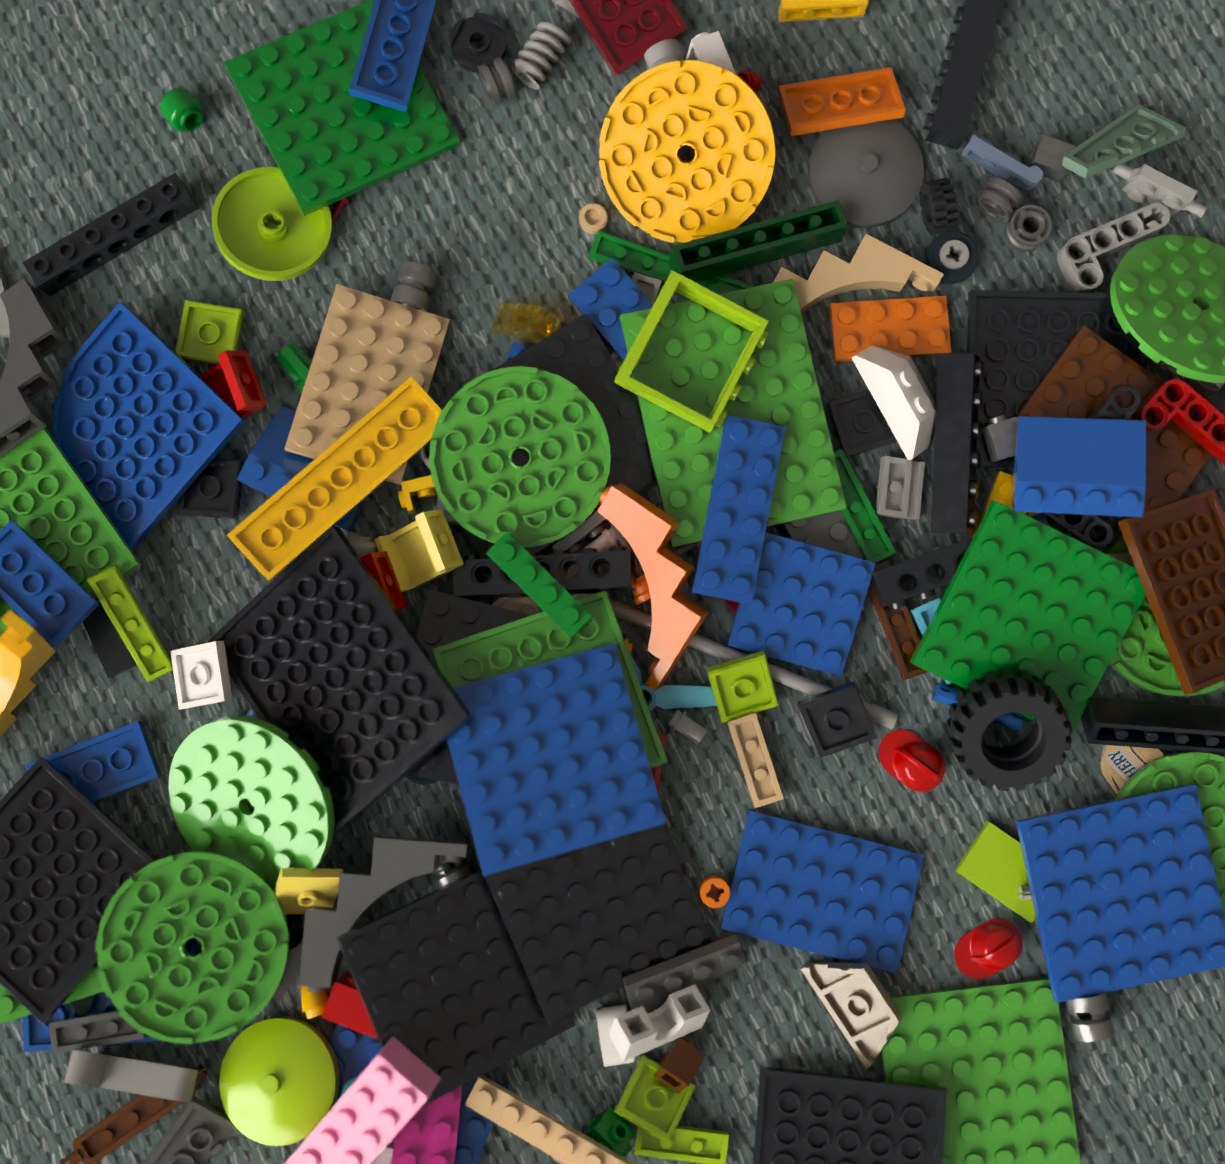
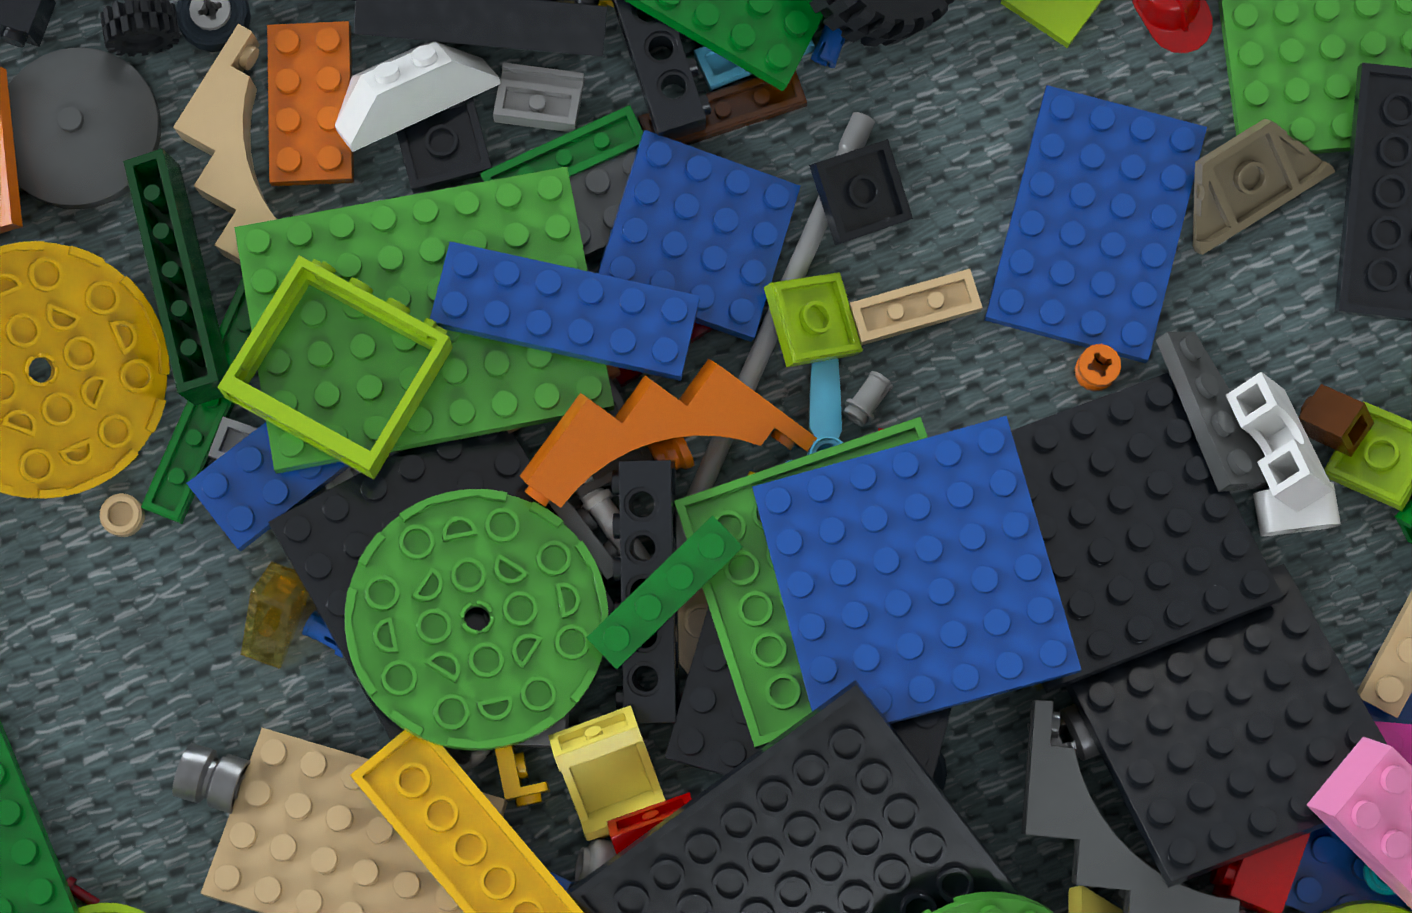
camera: 85 degrees left, 5 degrees down
red piece [878,730,945,792] -> none

